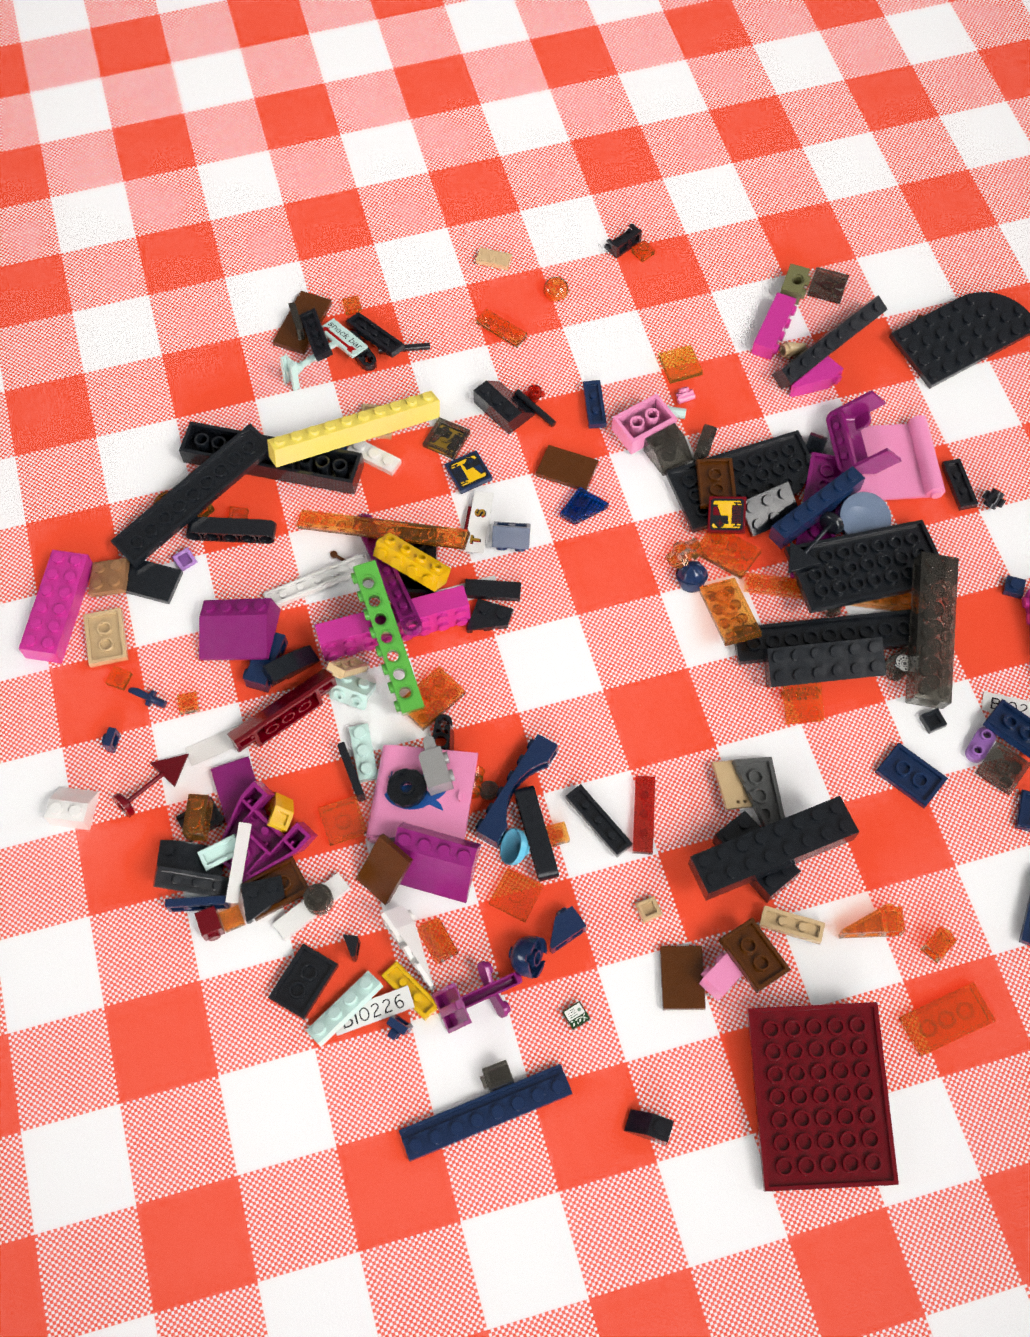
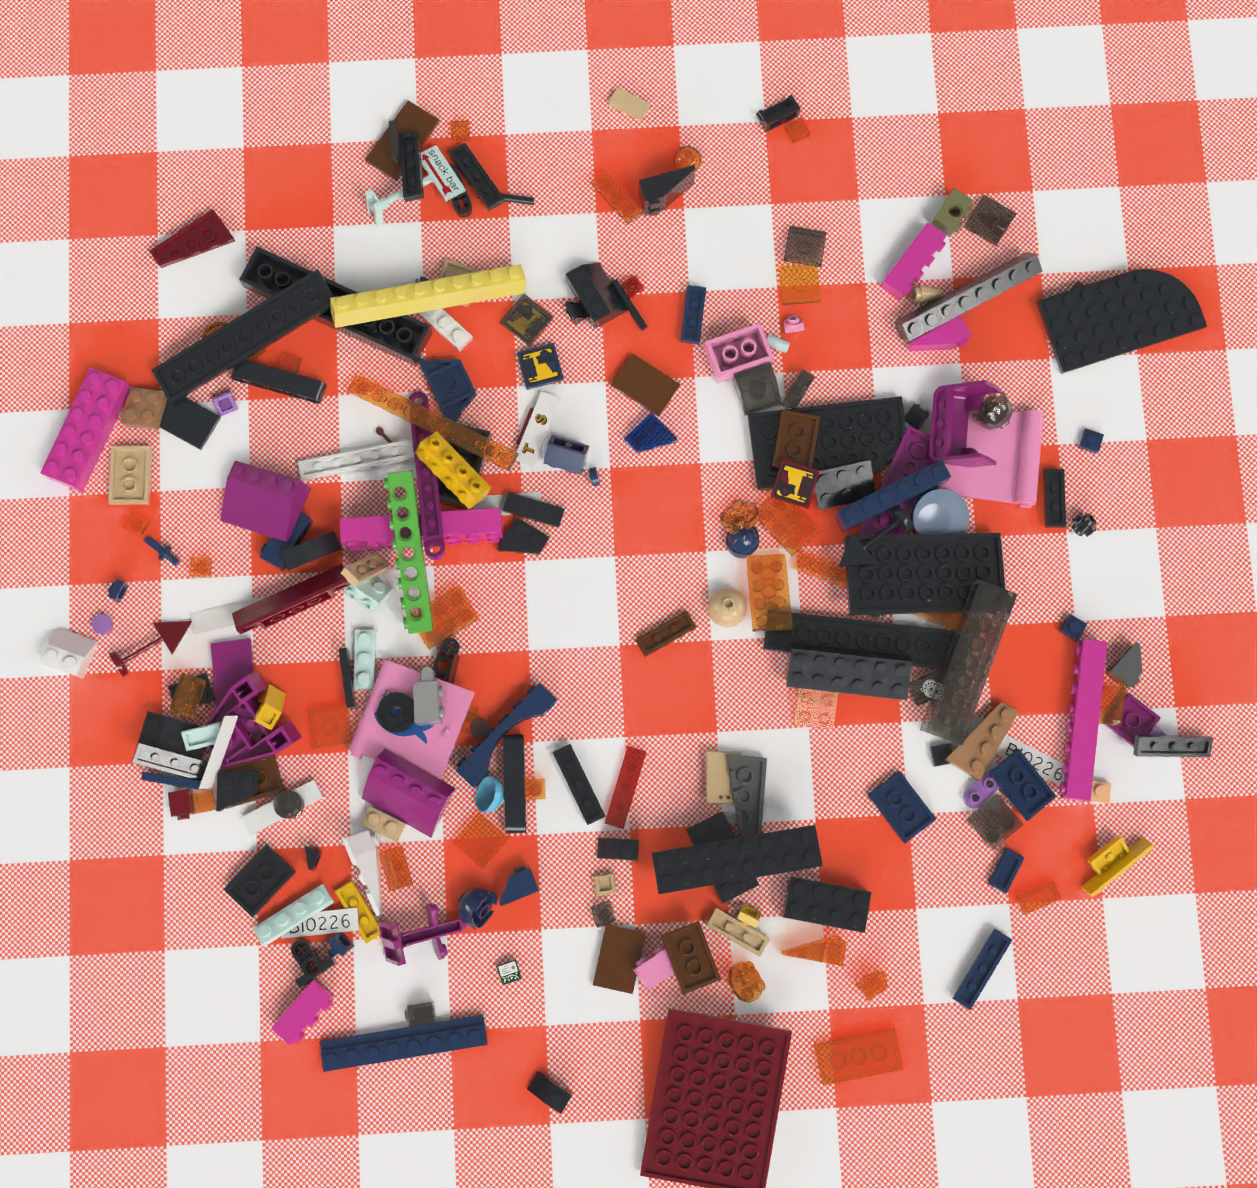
camera: 10 degrees right, 15 degrees up
reddish brown tile [356,833,413,905] -> none
none -> medium lavender tile [92,614,114,635]
none -> dark red wing [149,209,235,268]
none -> dark pink brick [271,979,334,1045]
none -> black tile [291,940,337,987]
none -> tan plate [361,807,407,842]
none -> dark blue wing [418,359,477,427]
none -> black slope [565,302,587,325]
none -> dark blue tile [589,467,601,487]
none -> clear smoke plate [590,900,617,928]
none -> black slope [597,838,639,861]
none -> reddish brown tile [635,611,697,657]
none -> black slope [638,165,695,216]
none -> tan cylinder [707,587,747,628]
none -> clear orange plate [726,961,766,1003]
none -> yellow plate [737,903,762,928]
none -> black brick [782,877,872,933]
none -> clear smoke tile [783,226,827,267]
none -> medium nougat wing [944,702,1019,780]
none -> clear smoke cylinder [973,392,1013,430]
none -> dark blue plate [1078,428,1104,454]

